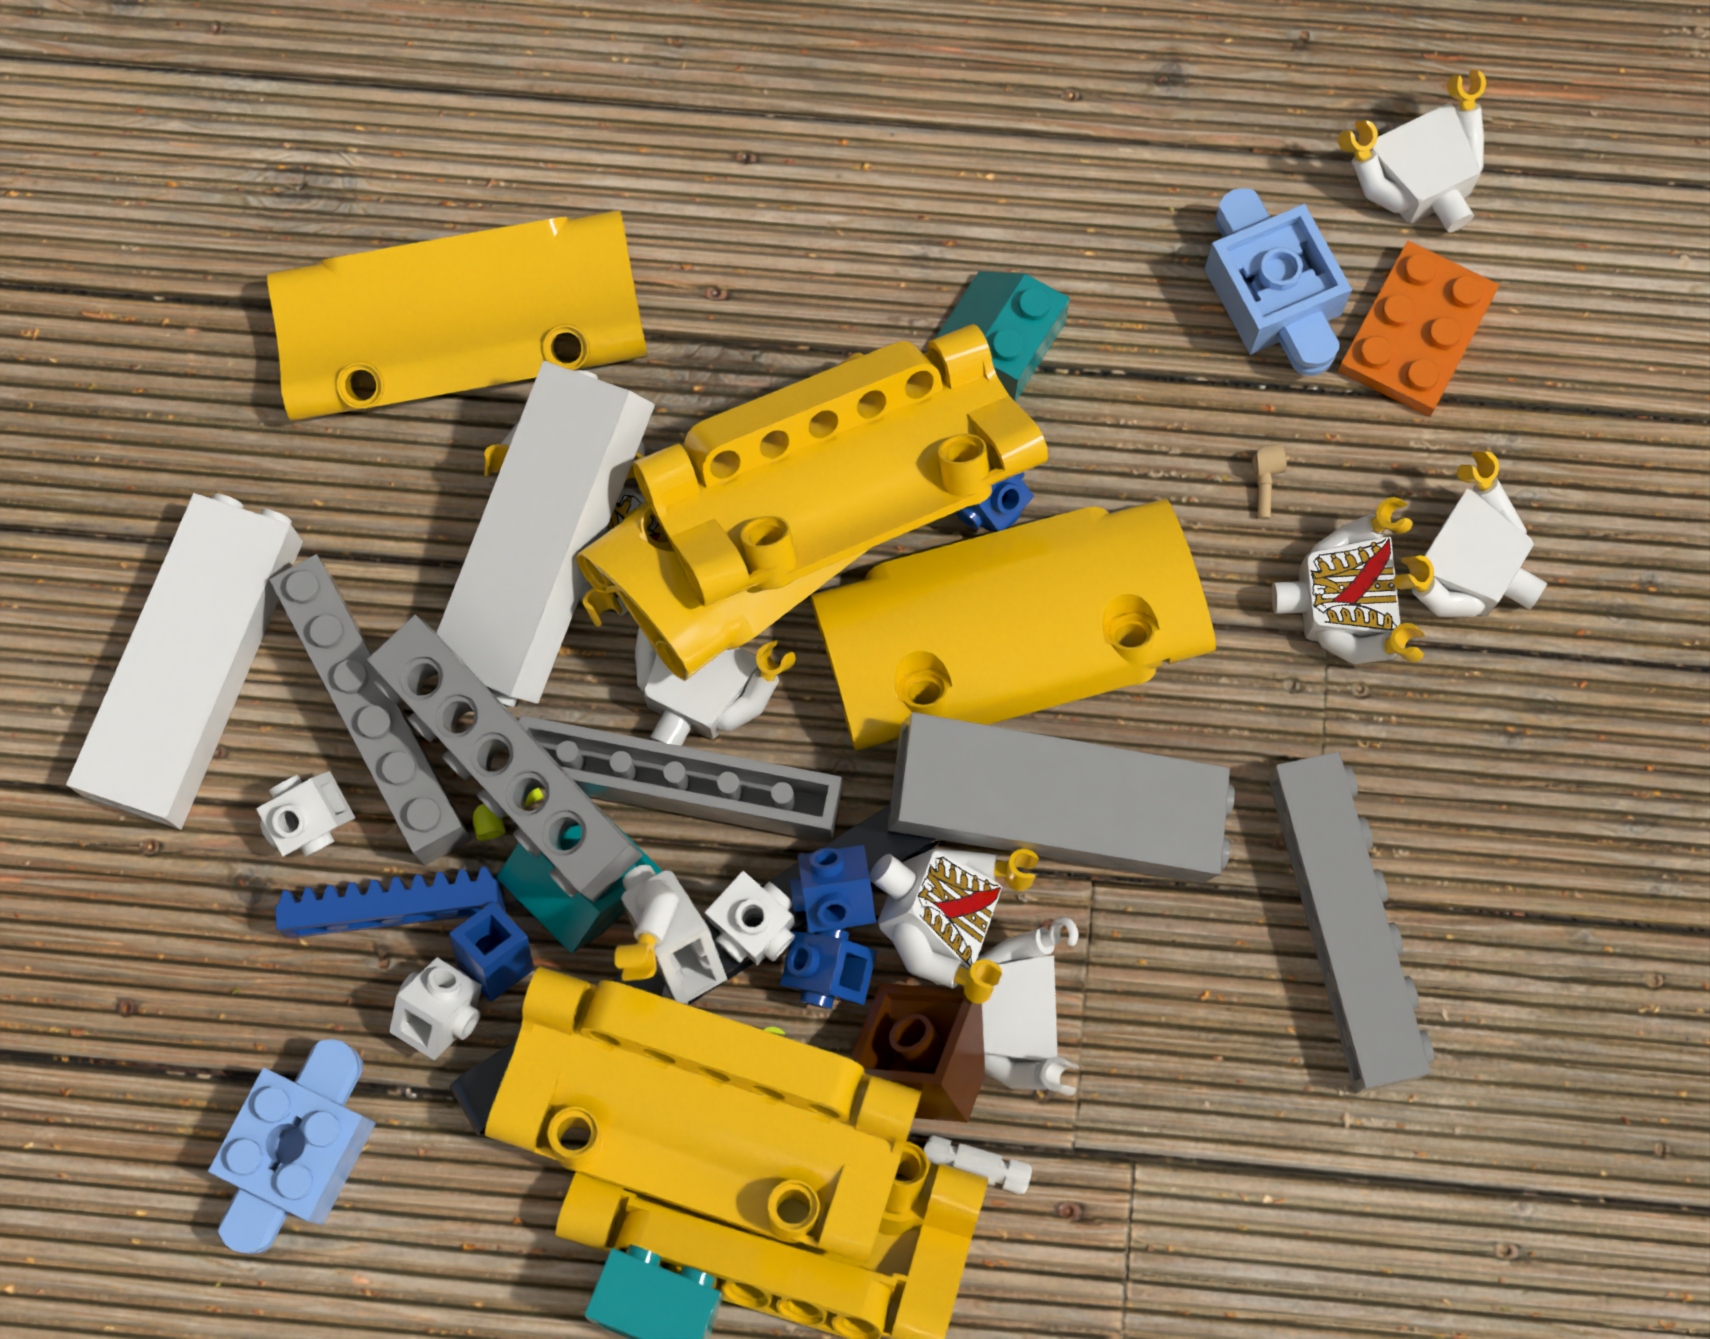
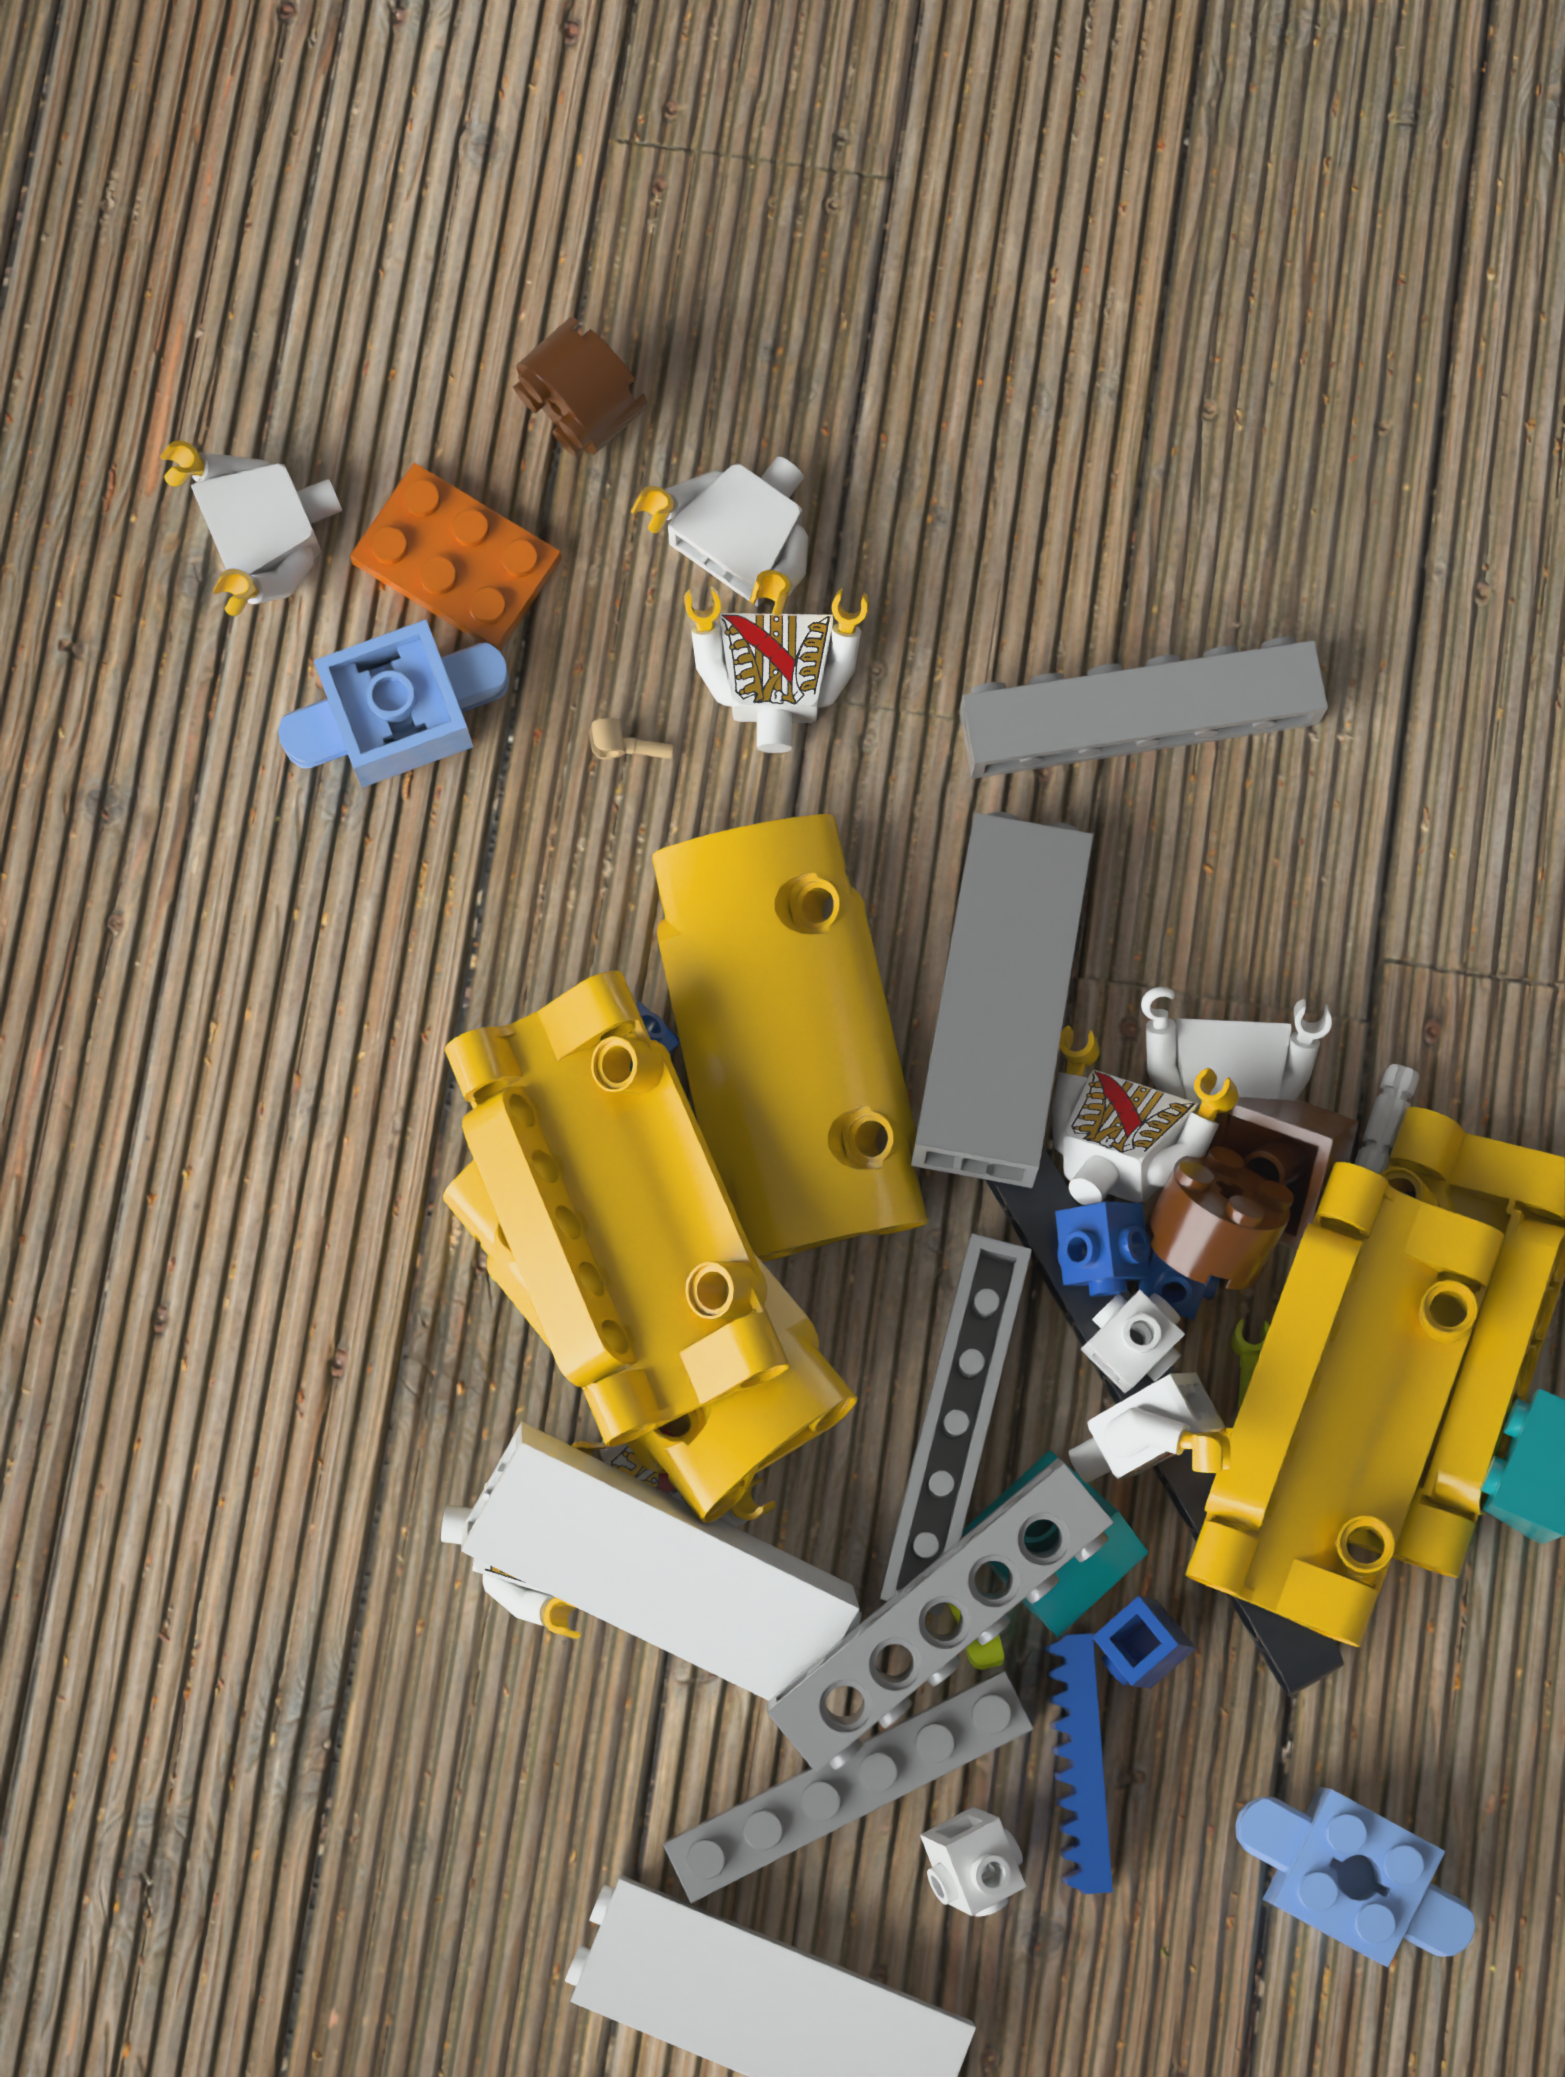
camera: 90 degrees left, 5 degrees up
yellow panel [267,210,648,421] -> none
white brick [389,958,482,1061] -> none
white torso [635,627,796,746] -> none
teal slope [927,271,1070,402] -> none
none -> reddish brown brick [513,317,648,457]
none -> reddish brown brick [1146,1146,1294,1290]

